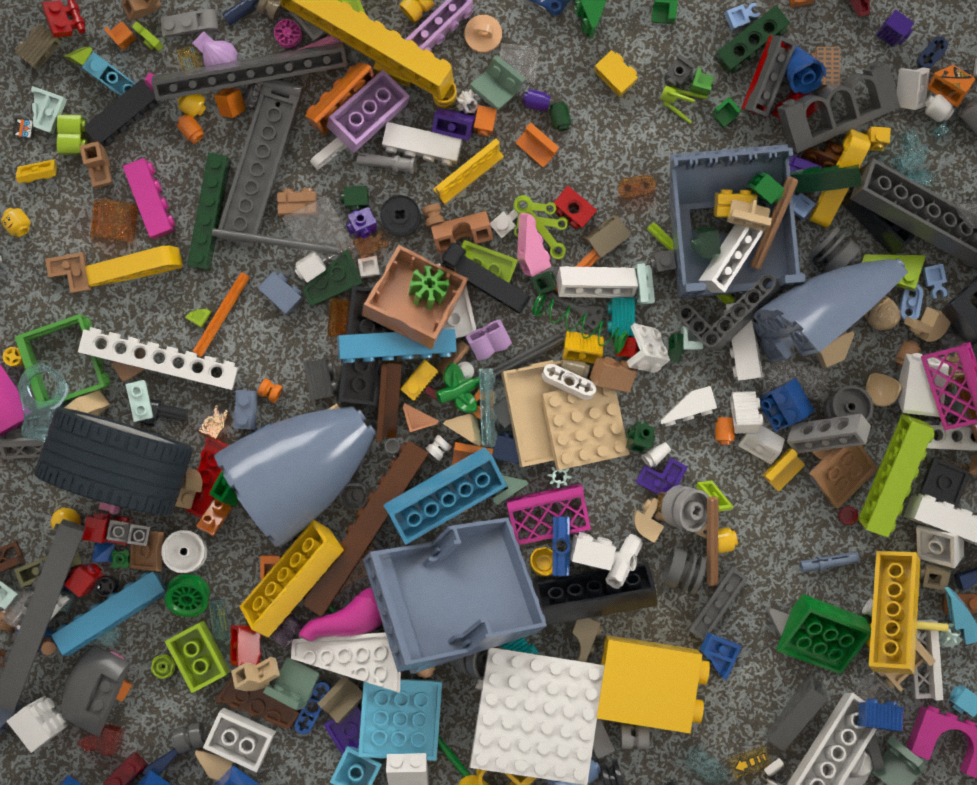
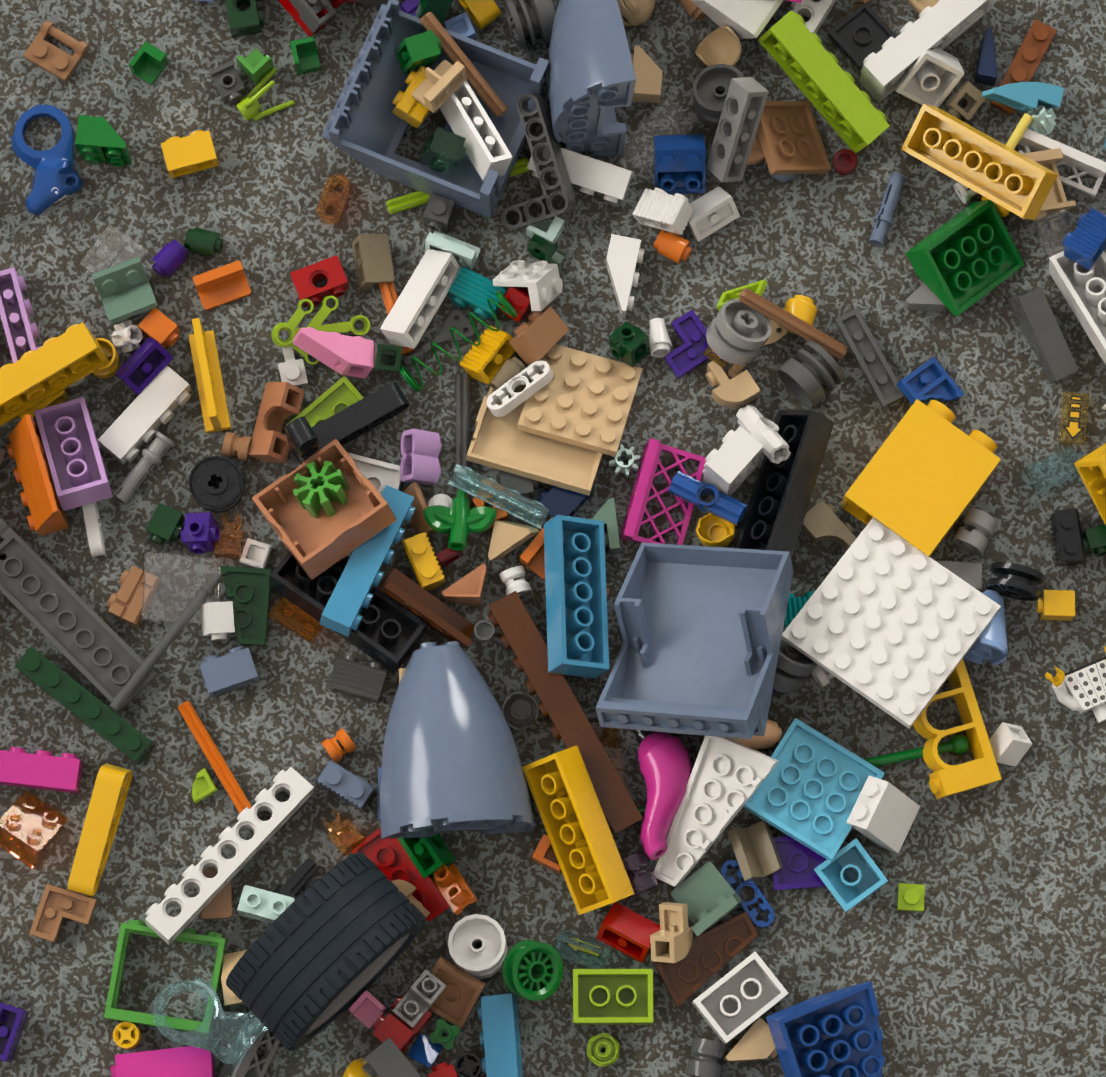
camera: 65 degrees left, 10 degrees down
light nougat tile [465,15,502,53] -> none
yellow panel [762,449,805,491] -> none
white tile [764,758,784,777] -> none

